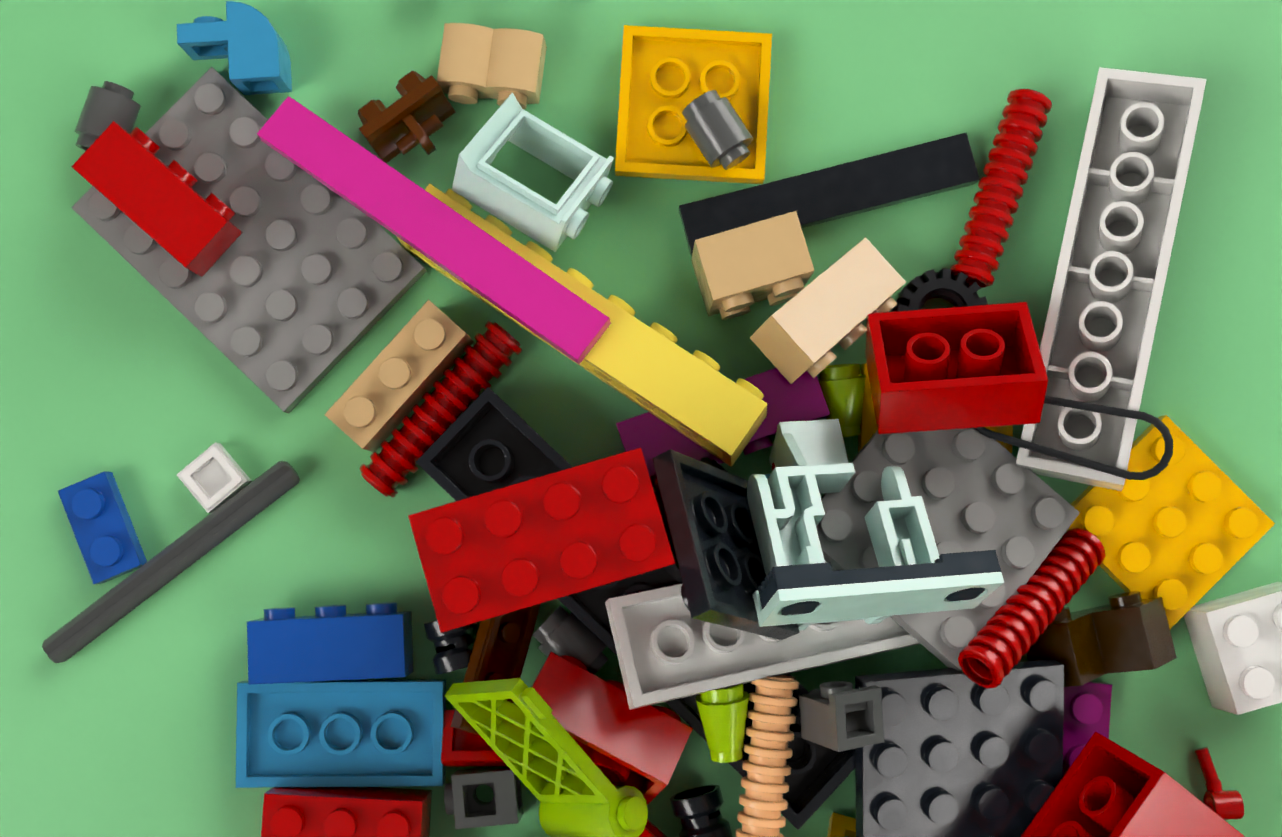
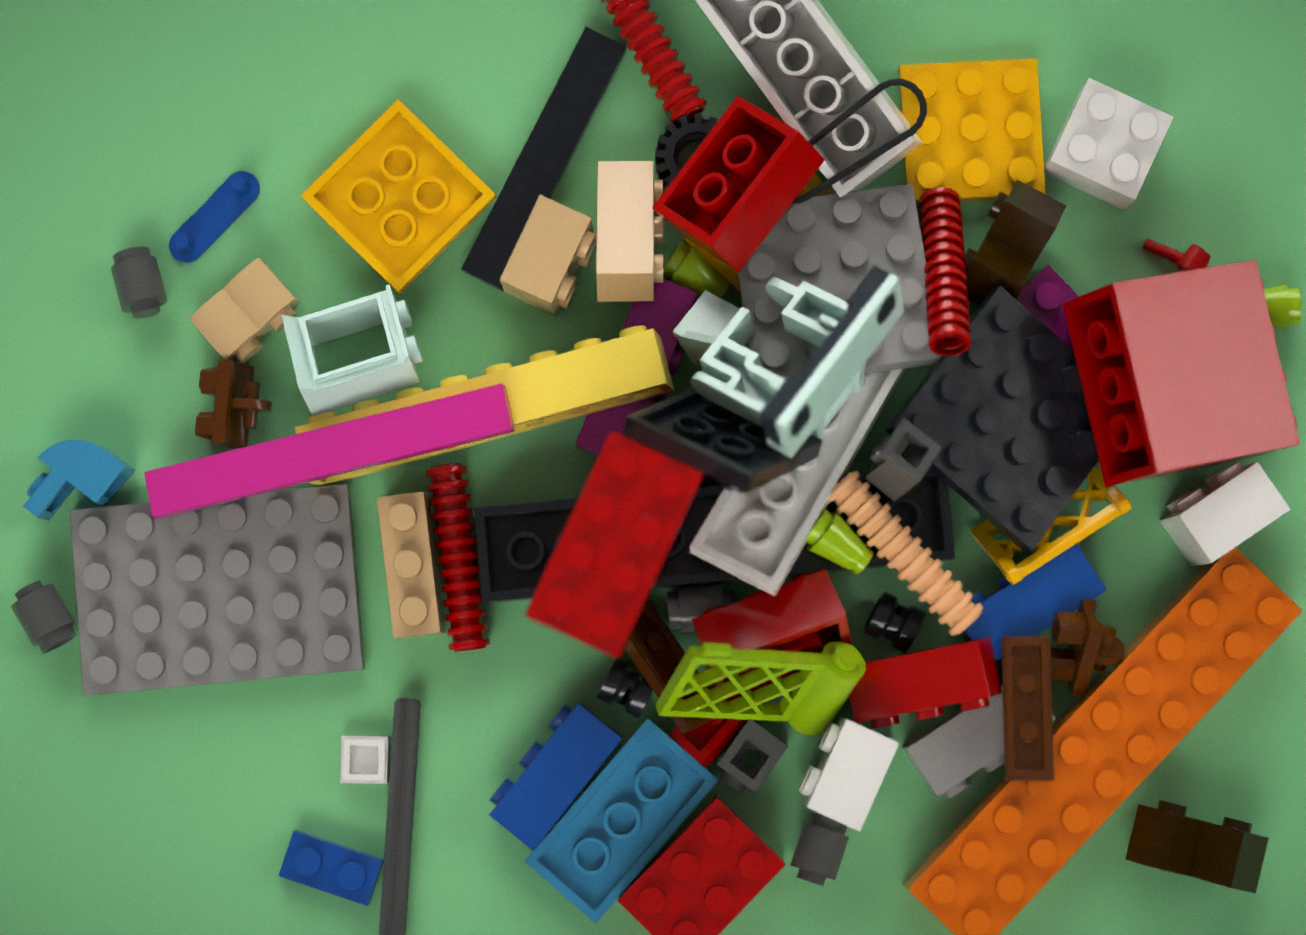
camera: 45 degrees left, 0 degrees up
red brick [71,121,243,277] -> none
dark grey brick [682,90,753,170] -> none

